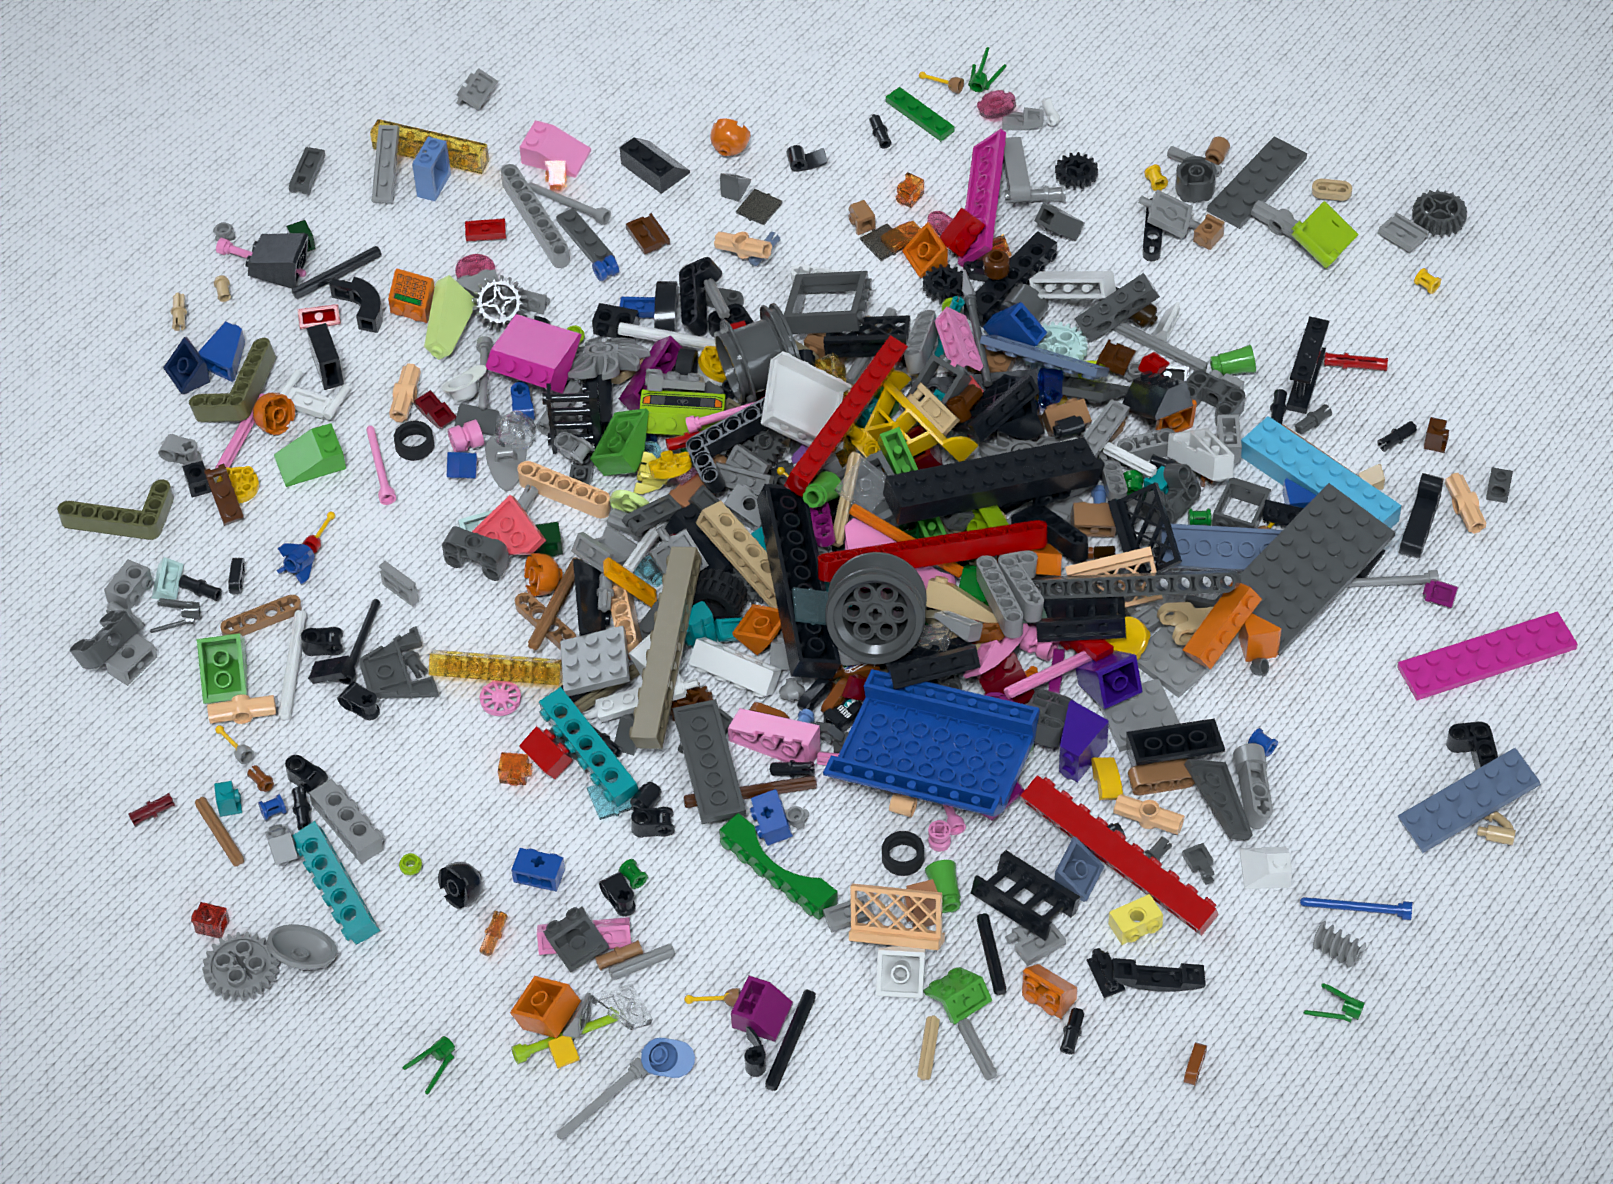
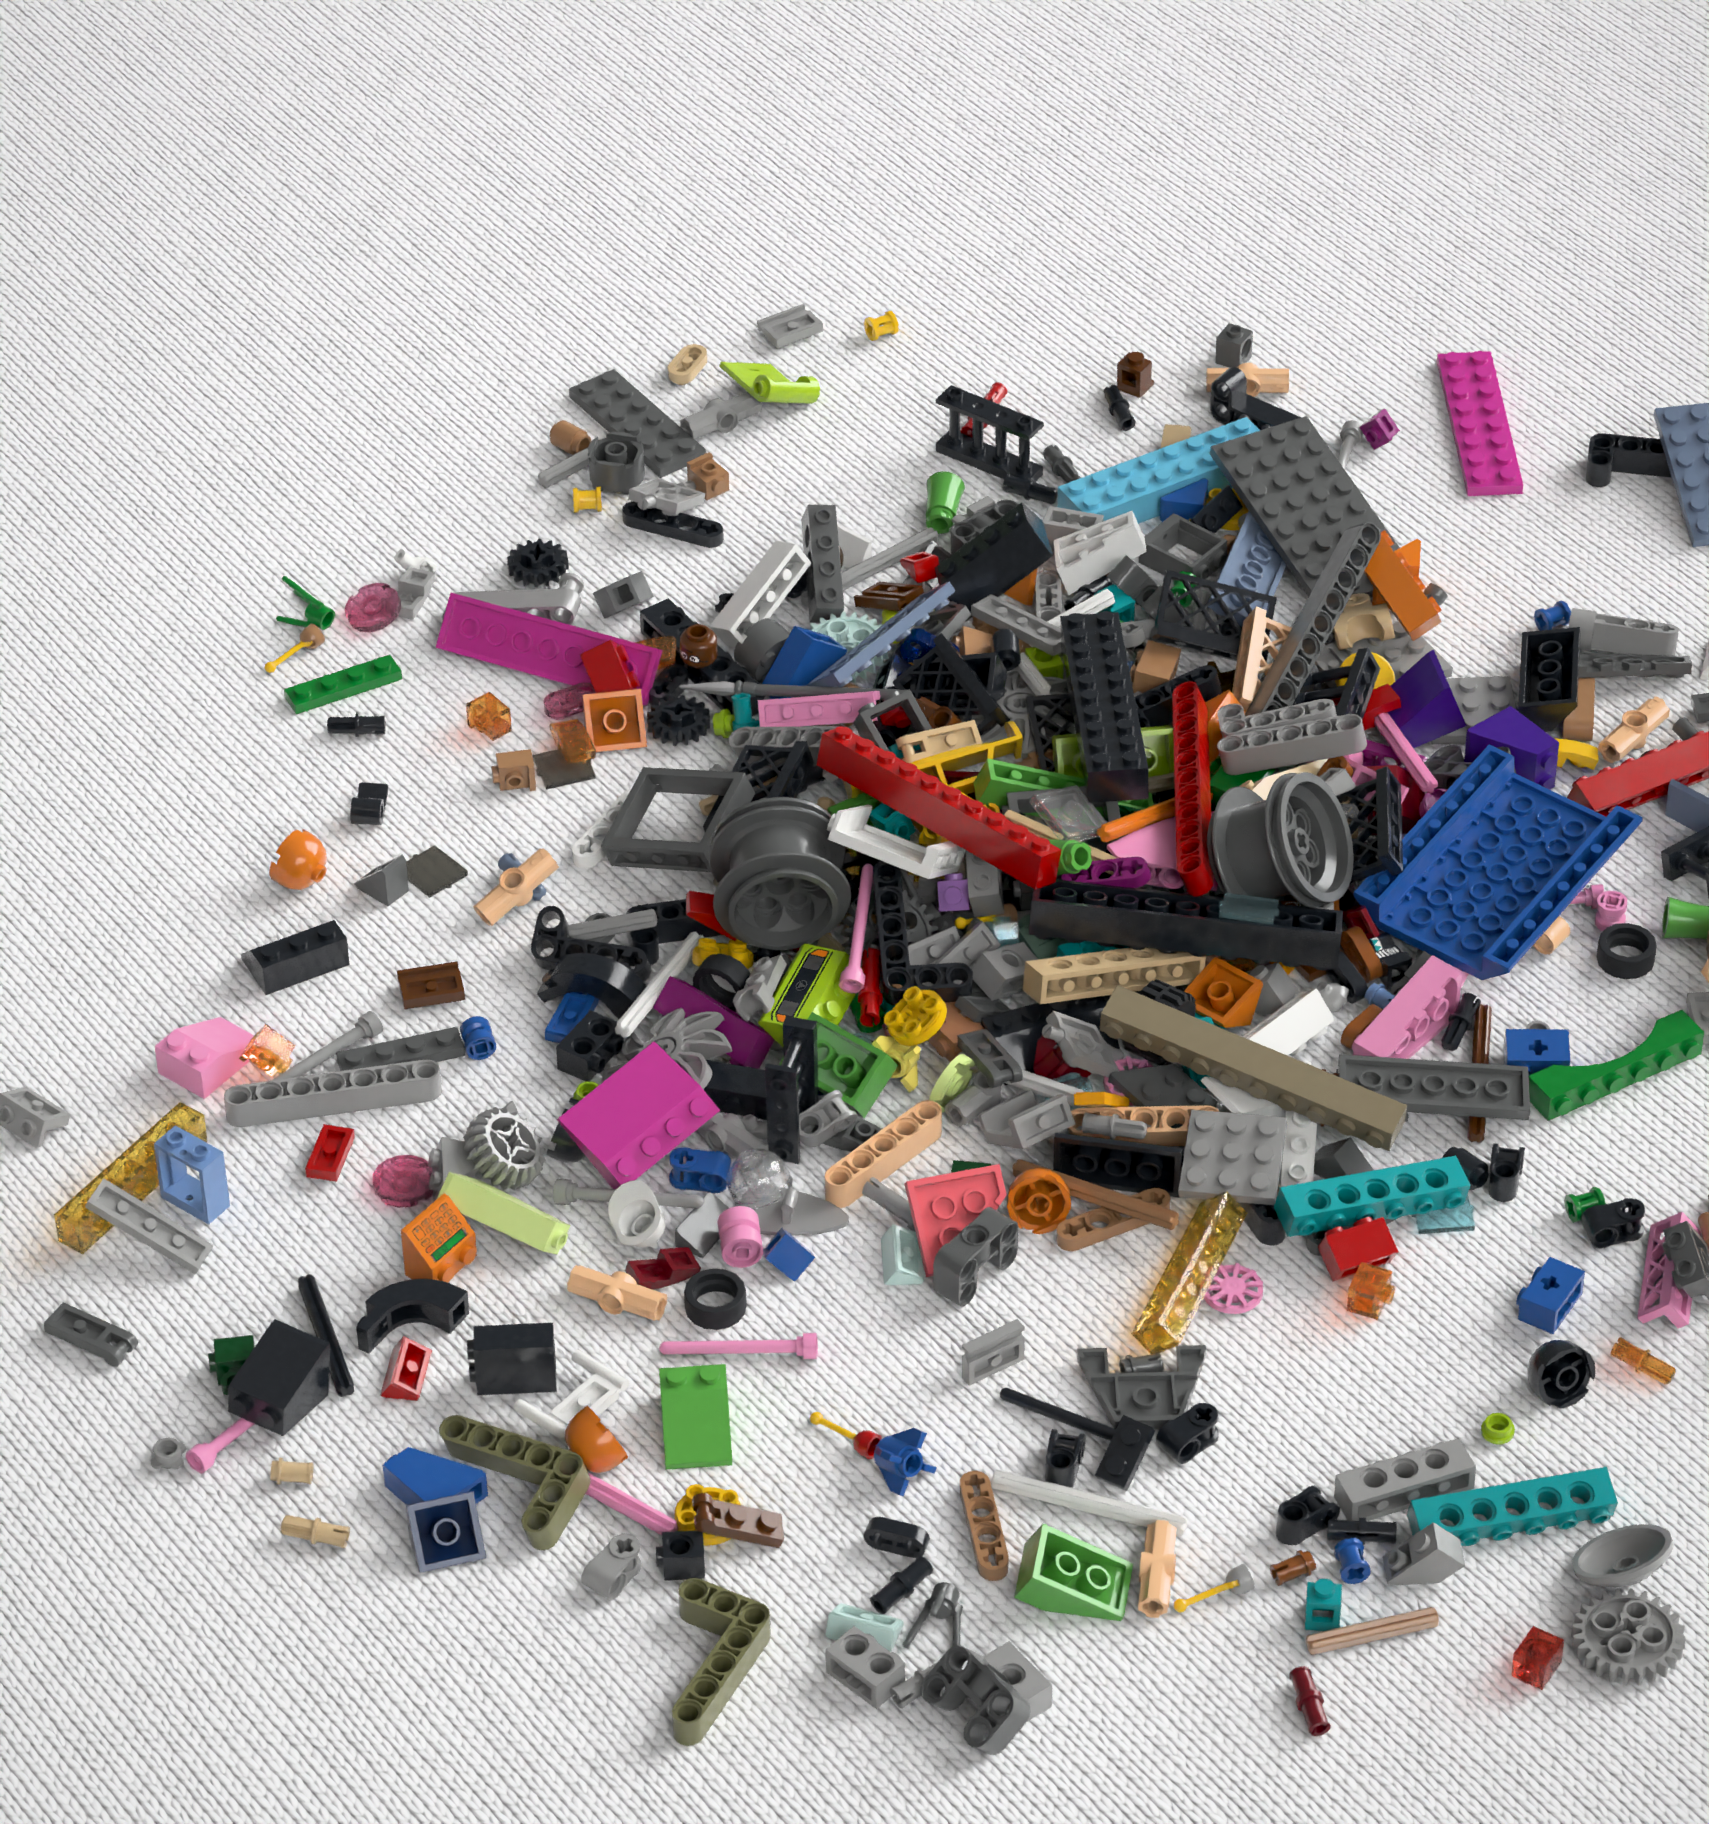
camera: 75 degrees left, 10 degrees down
dark grey gear [1412,189,1467,238] -> none

